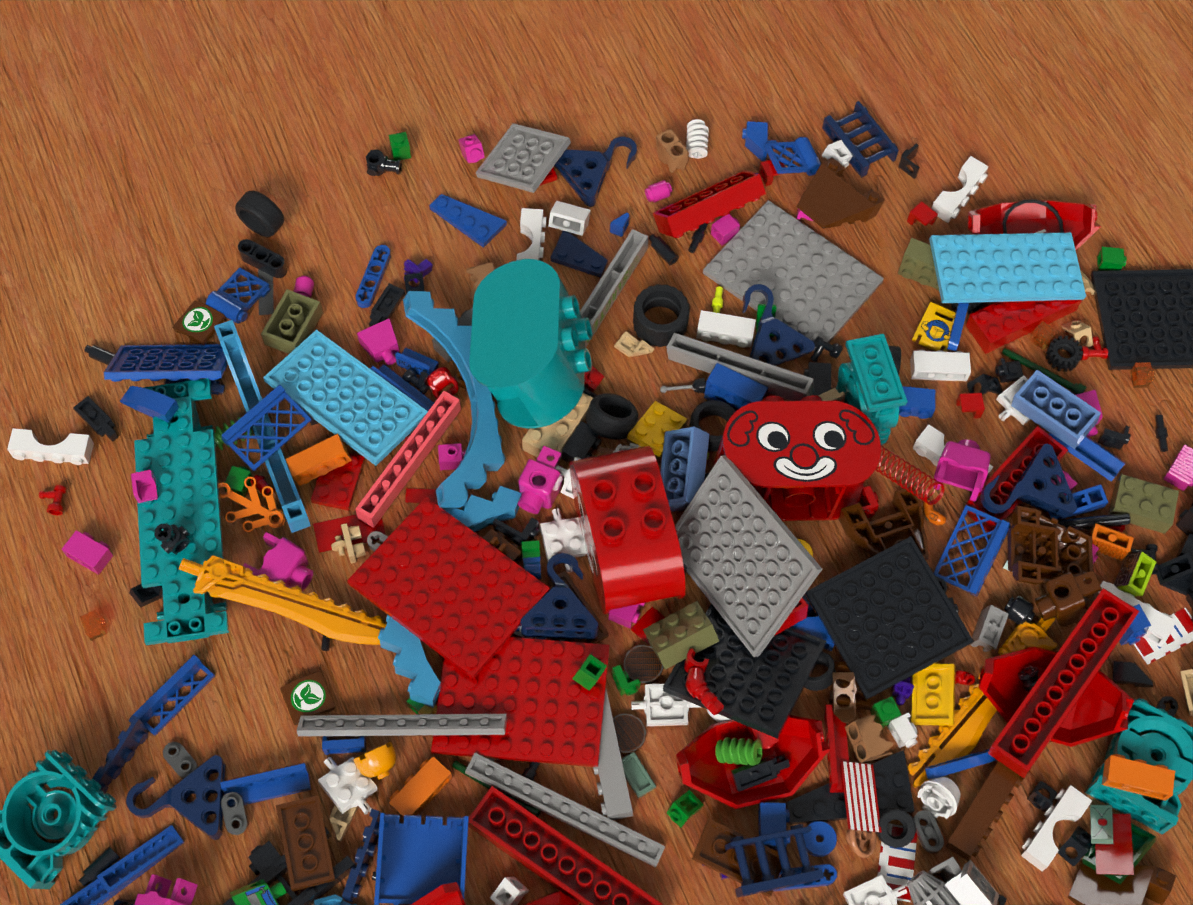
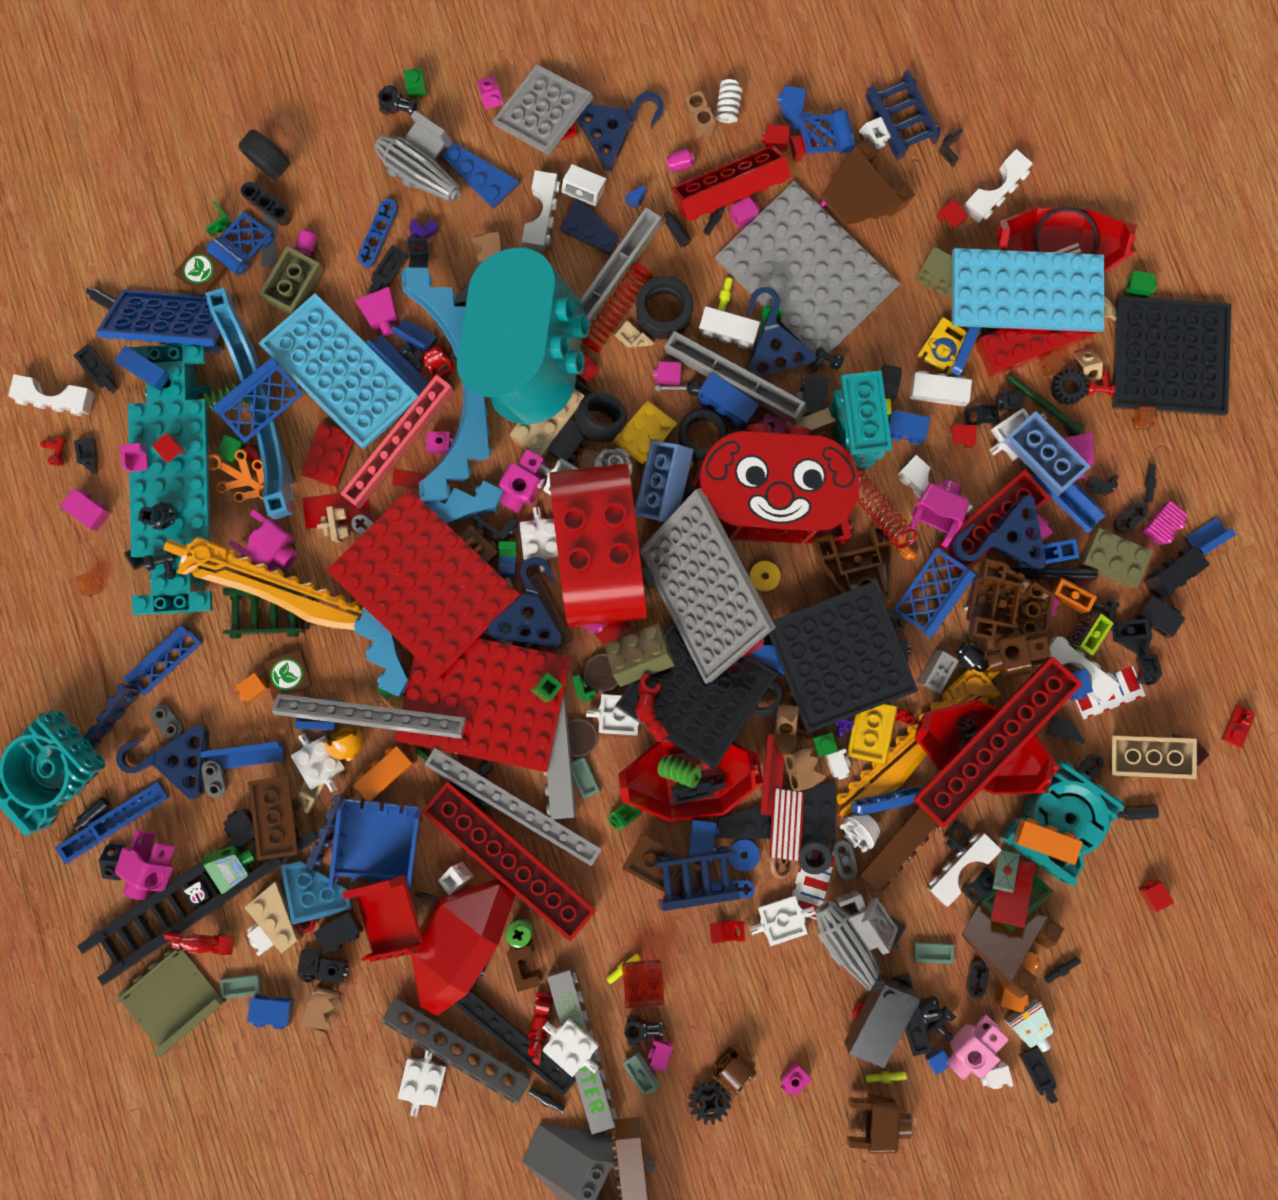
camera: 10 degrees right, 20 degrees up
orange brick [286,434,352,486] -> none
none -> black slope [74,438,98,474]
none -> black piece [143,552,176,579]
none -> red panel [152,433,188,463]
none -> green bracket [205,200,232,237]
none -> dark green fence [223,586,305,639]
none -> orange brick [235,673,270,703]
none -> light grey piece [375,111,461,202]
none -> red piece [581,263,652,352]
none -> dark pink brick [654,361,681,386]
none -> red brick [761,125,789,152]
none -> black beam [1113,503,1148,533]

